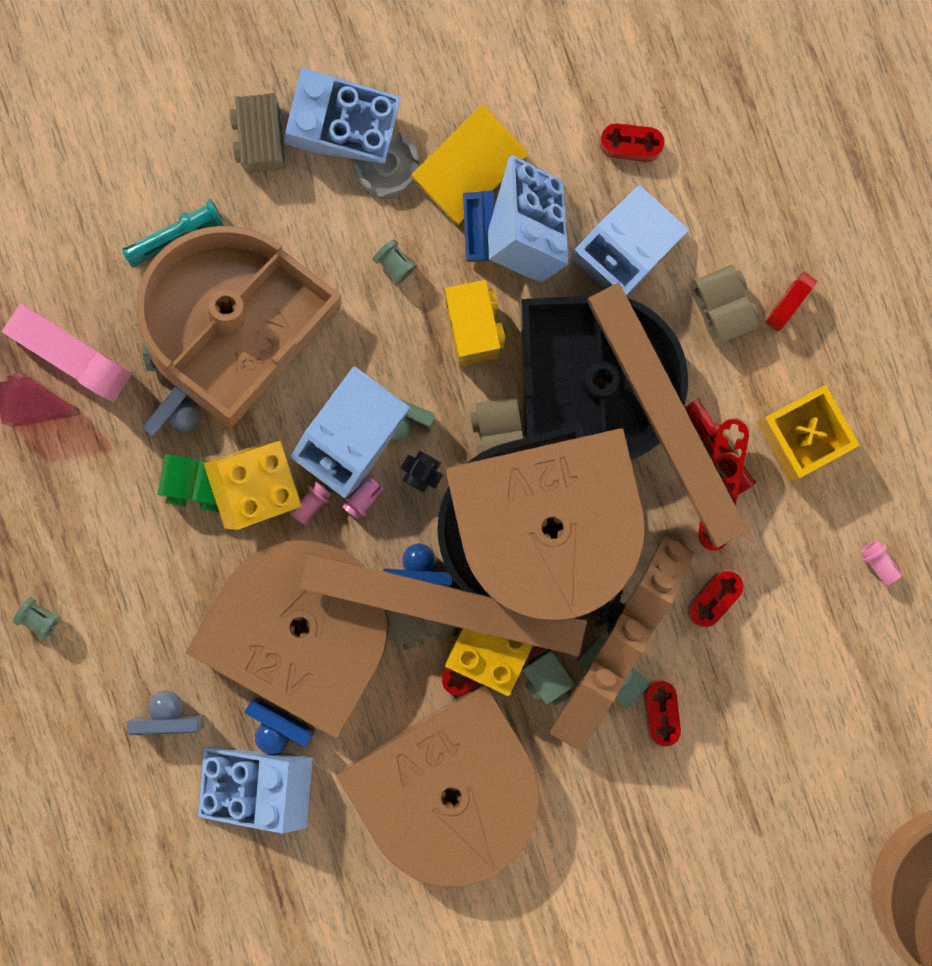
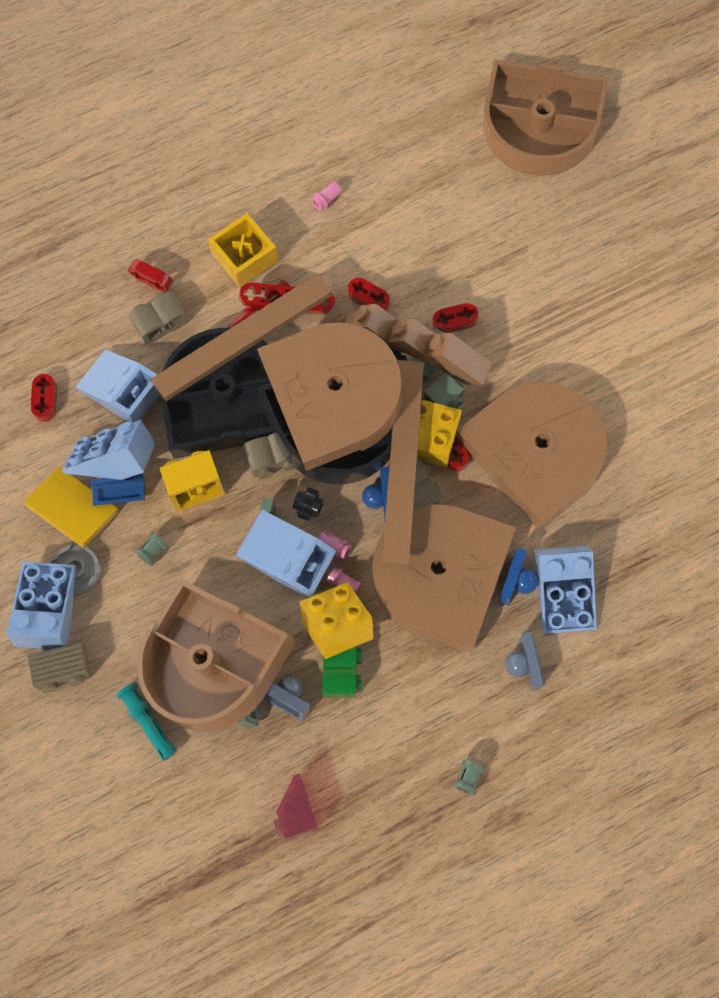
camera: 90 degrees left, 15 degrees down
bright pink beam [1,303,132,402] -> none

